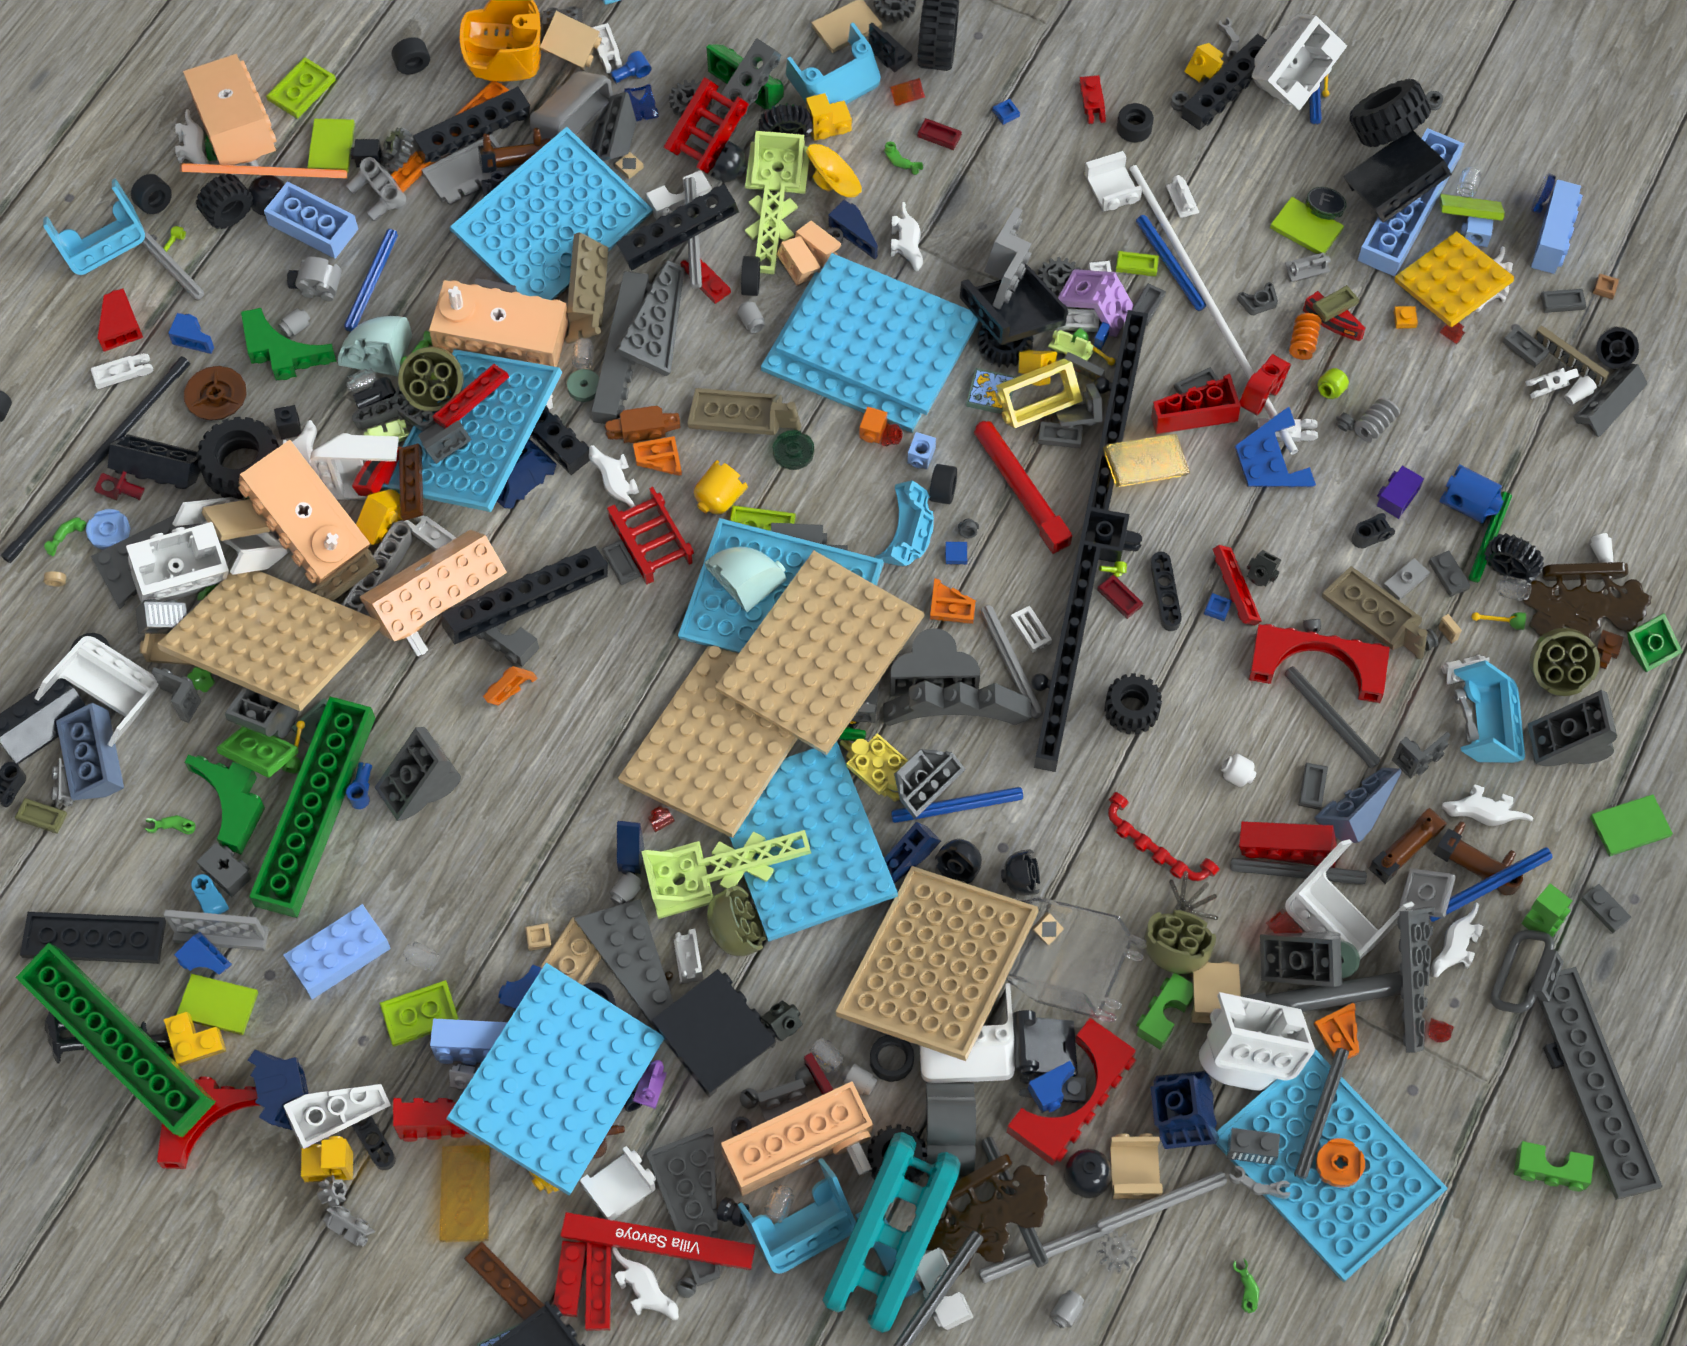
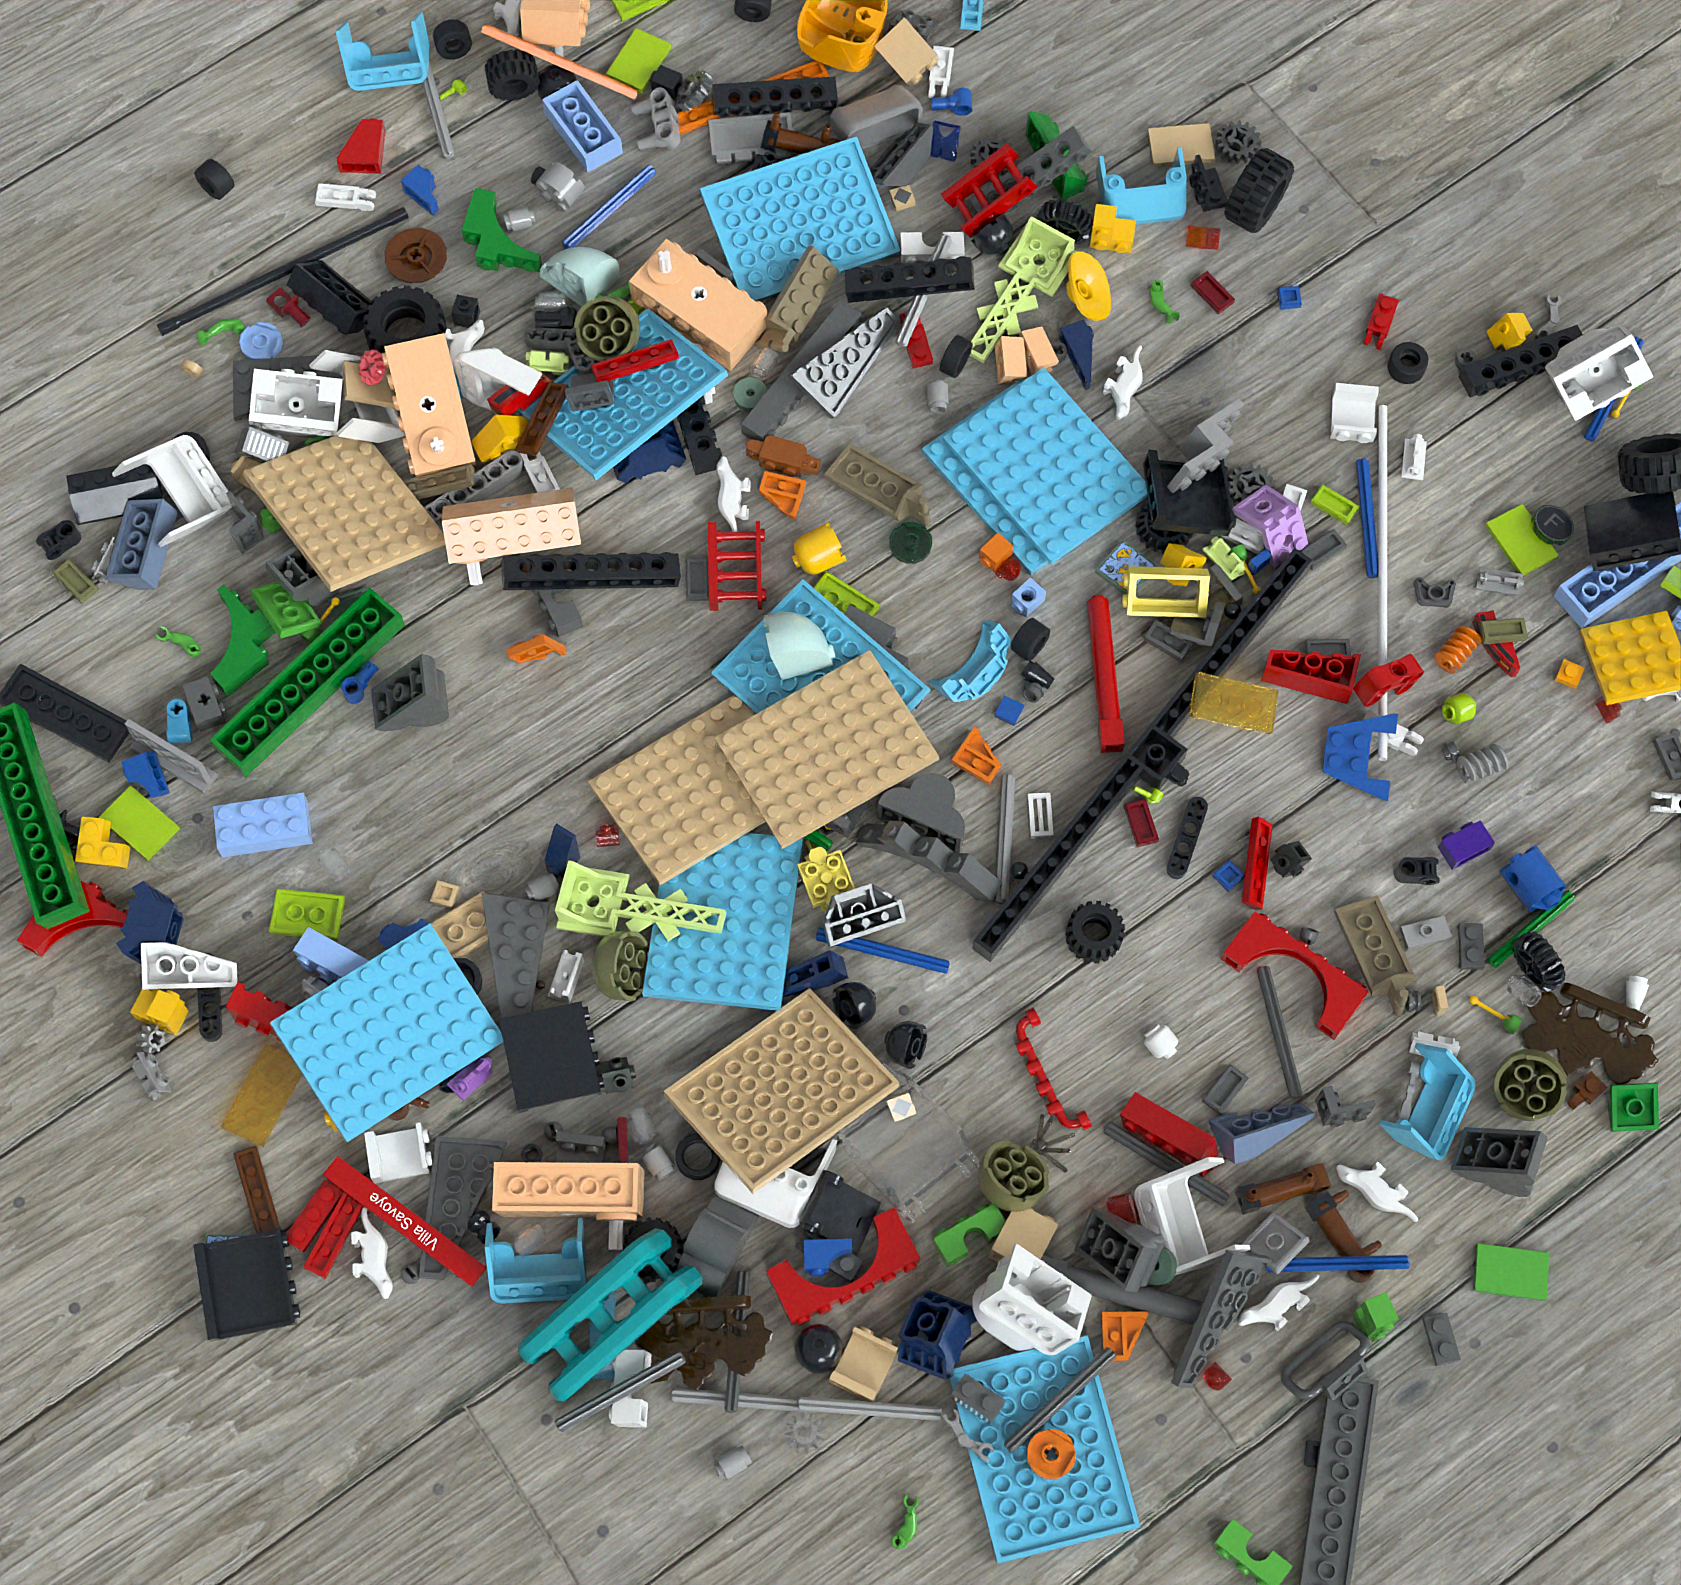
camera: 25 degrees right, 5 degrees up
none -> coral gear [358,350,386,385]
none -> black cone [1021,660,1055,689]

